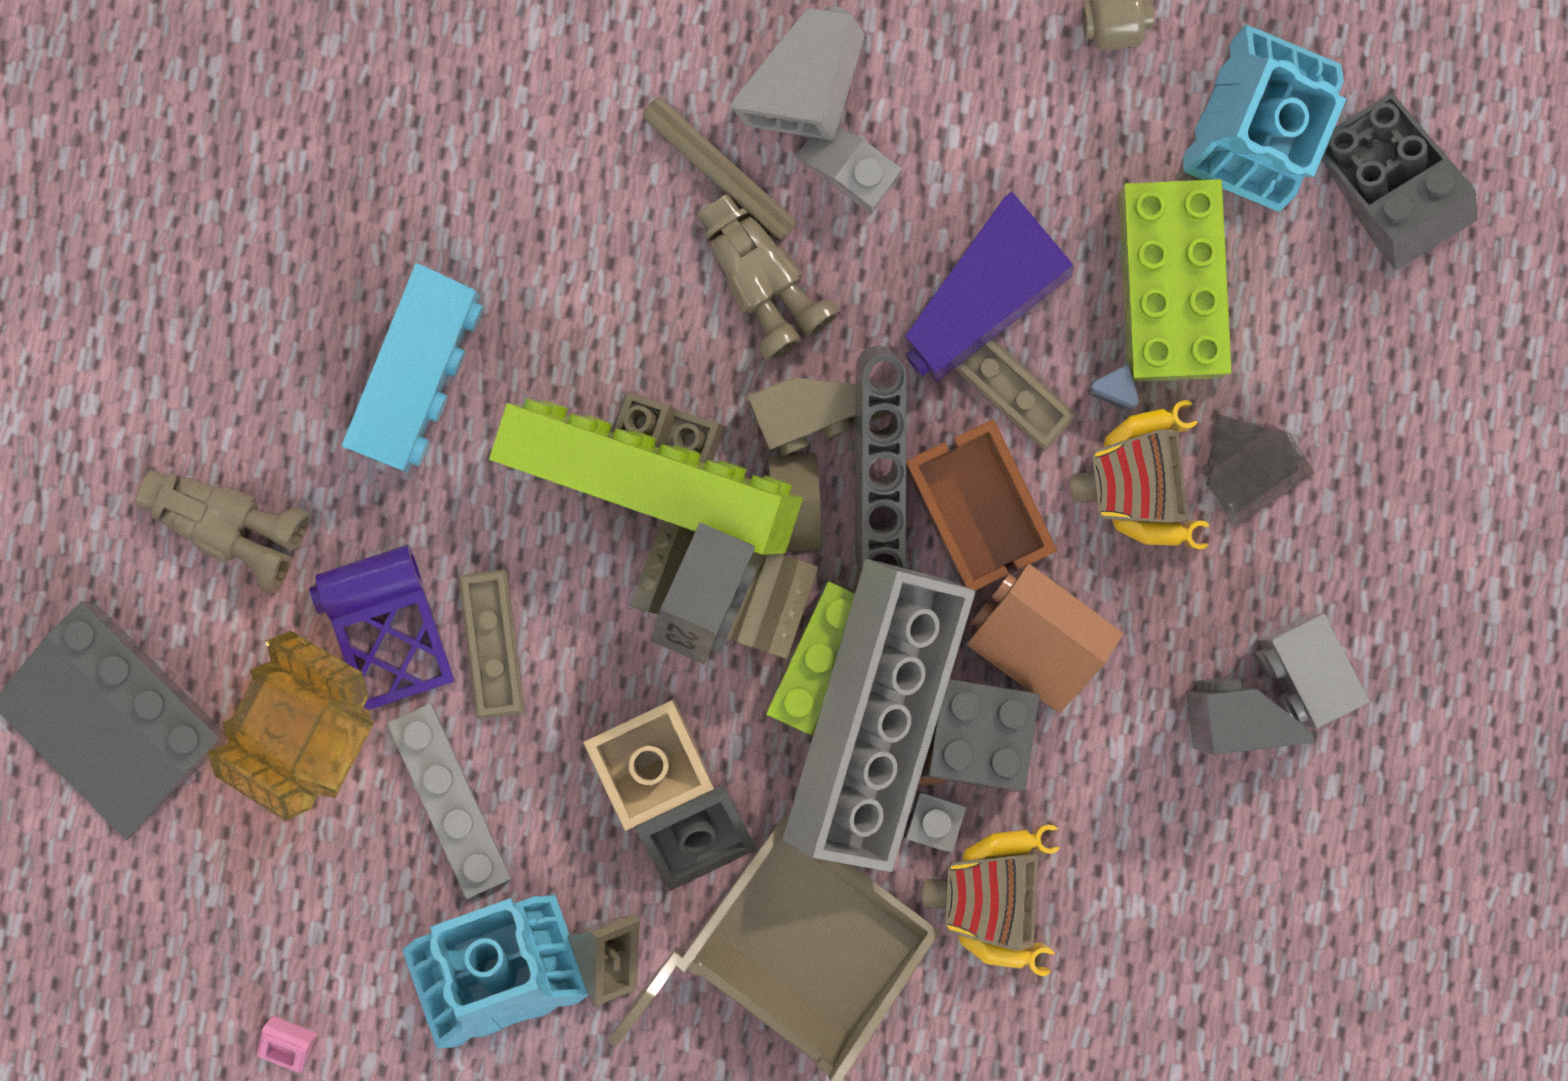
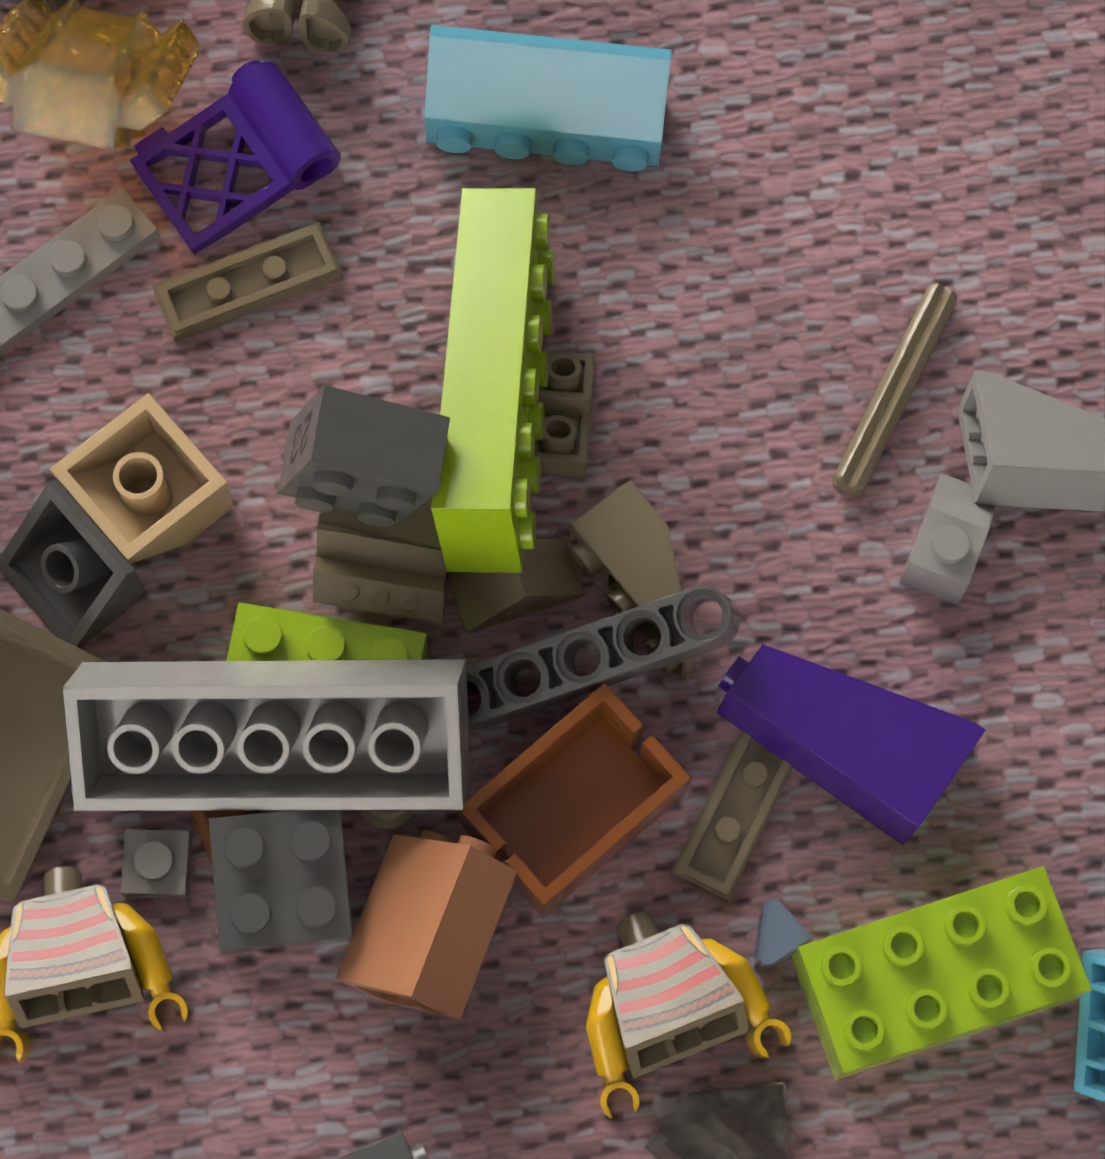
camera: 75 degrees right, 15 degrees down
dark tan piece [697,194,841,362] -> none

